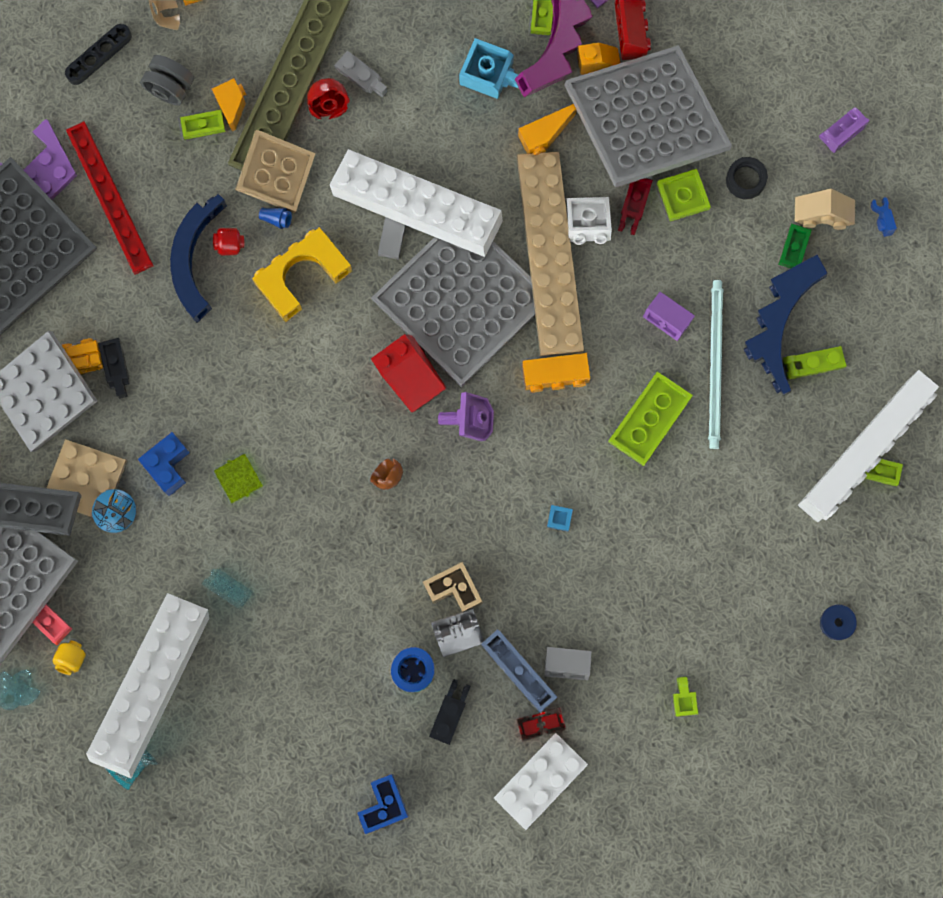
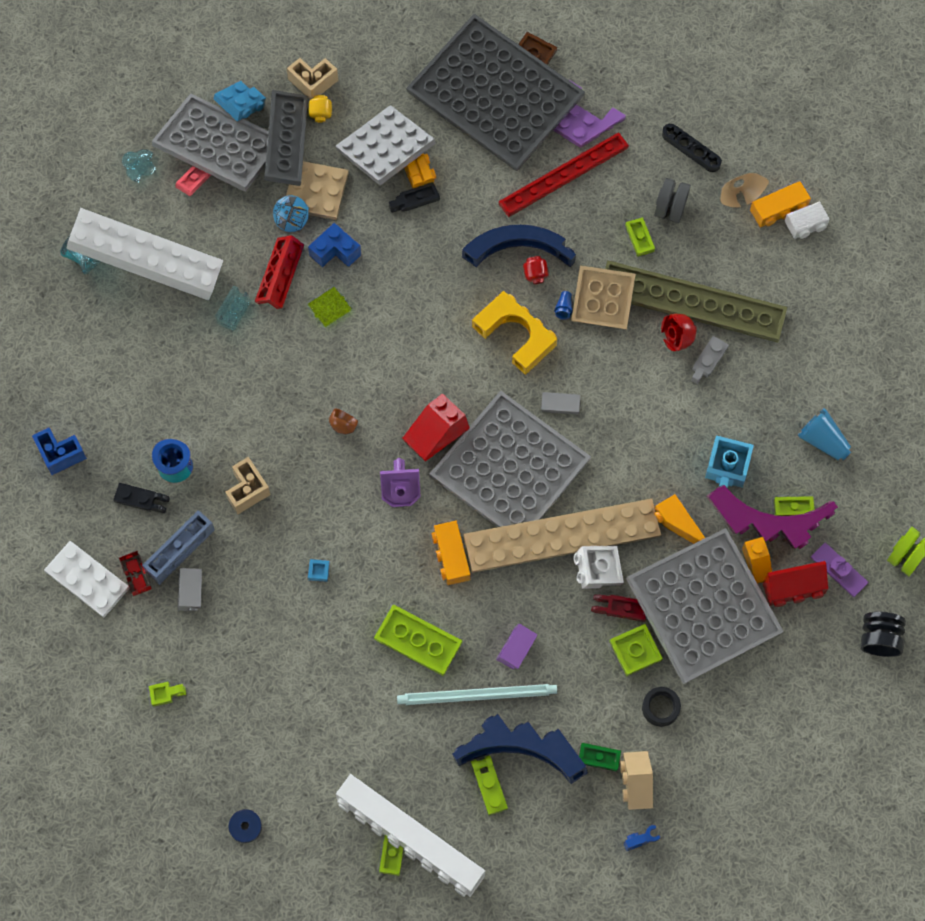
camera: 80 degrees right, 10 degrees down
yellow head [52,640,86,675] -> none
light orange slope [212,78,246,131] -> none
white brick [330,149,503,257] -> none
flat silver hinge [431,608,484,657] -> none
medium lavender hinge [819,107,870,153] -> none
none -> red fence [255,235,305,309]

